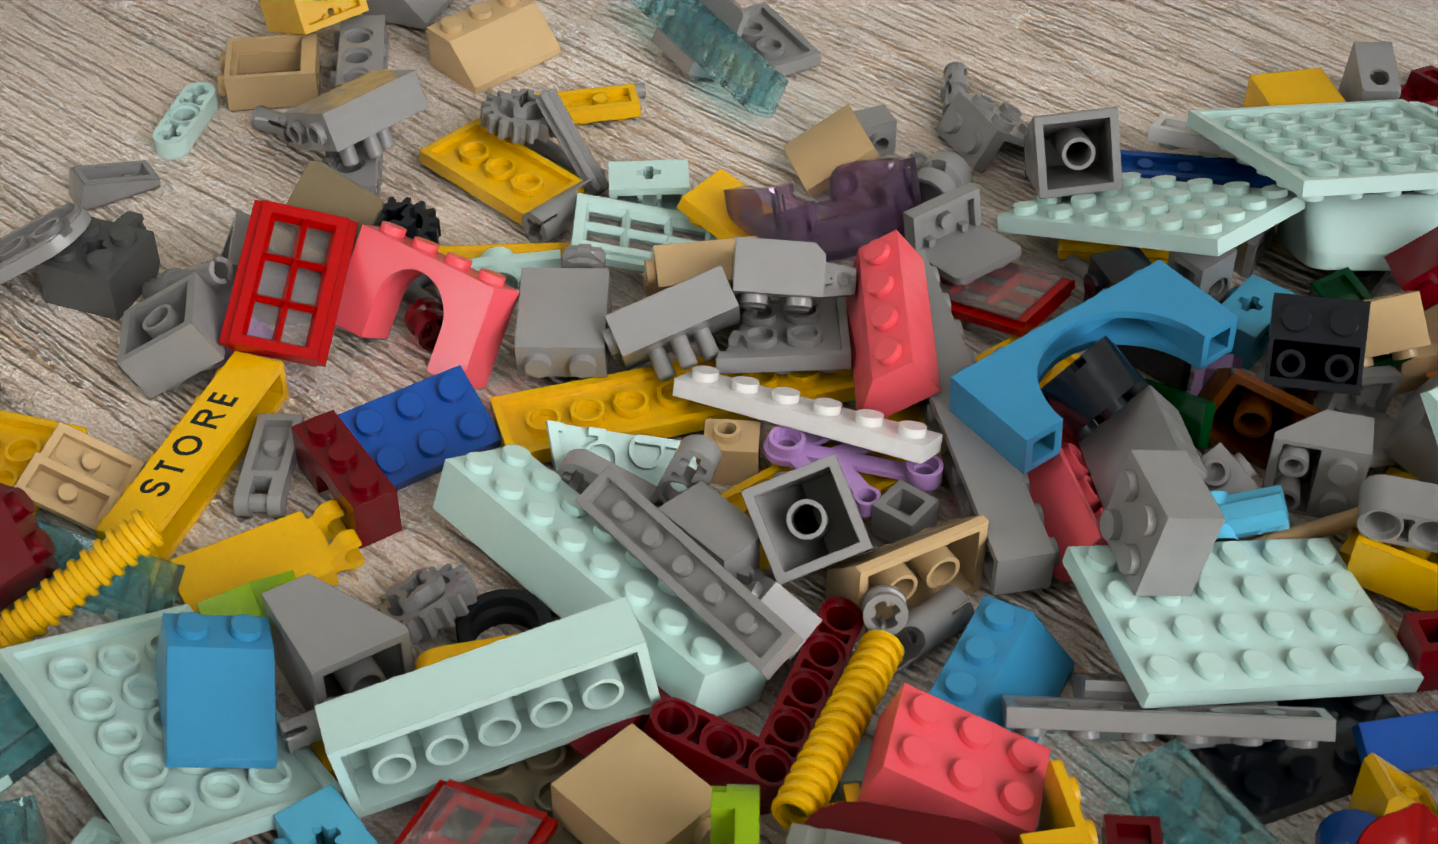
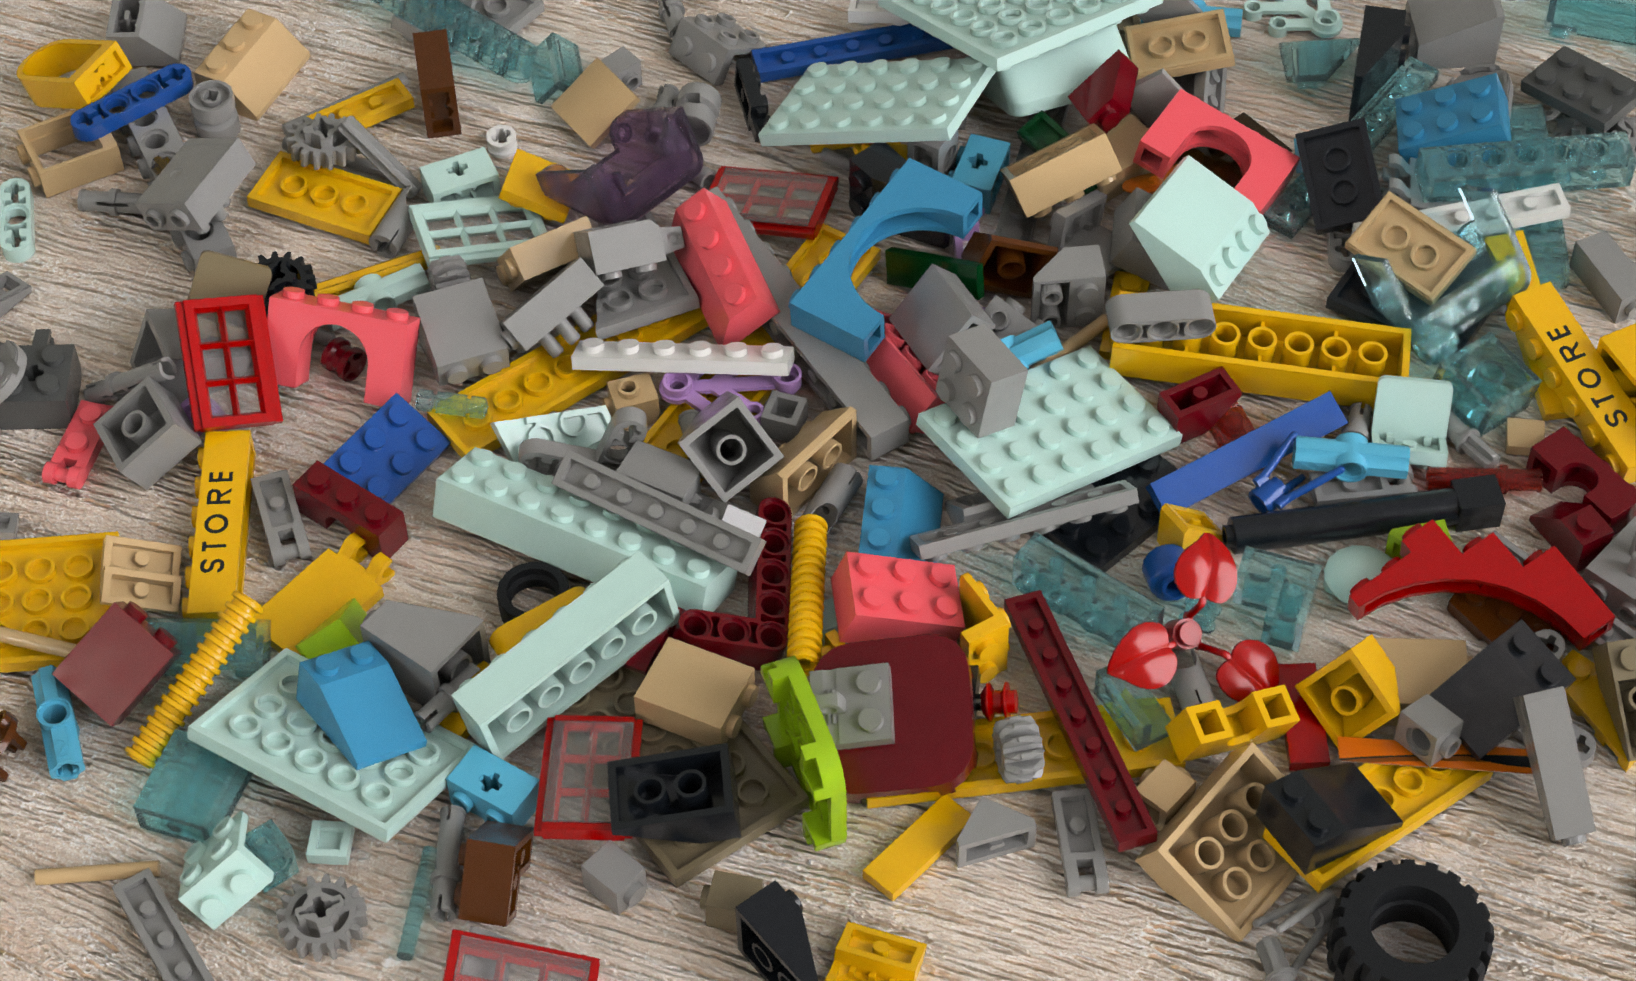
camera: 20 degrees left, 10 degrees up
light grey gear [373,563,478,645] -> none
light grey bush [862,585,908,635] -> none
light grey bracket [903,182,1022,285] -> none
light grey slope [1024,106,1123,199] -> none
black brick [1041,335,1149,444] -> none
black slope [1264,293,1371,396] -> none
none -> coral plate [42,400,113,490]
none -> blue beam [70,63,194,142]
none -> light grey wheel [189,80,241,138]
none -> reddish brown window [412,29,461,139]
none -> clear light blue axle [415,389,488,419]
none -> white bush [486,125,518,159]
none -> clear light blue panel [528,32,583,104]
none -> black hinge [734,58,771,142]

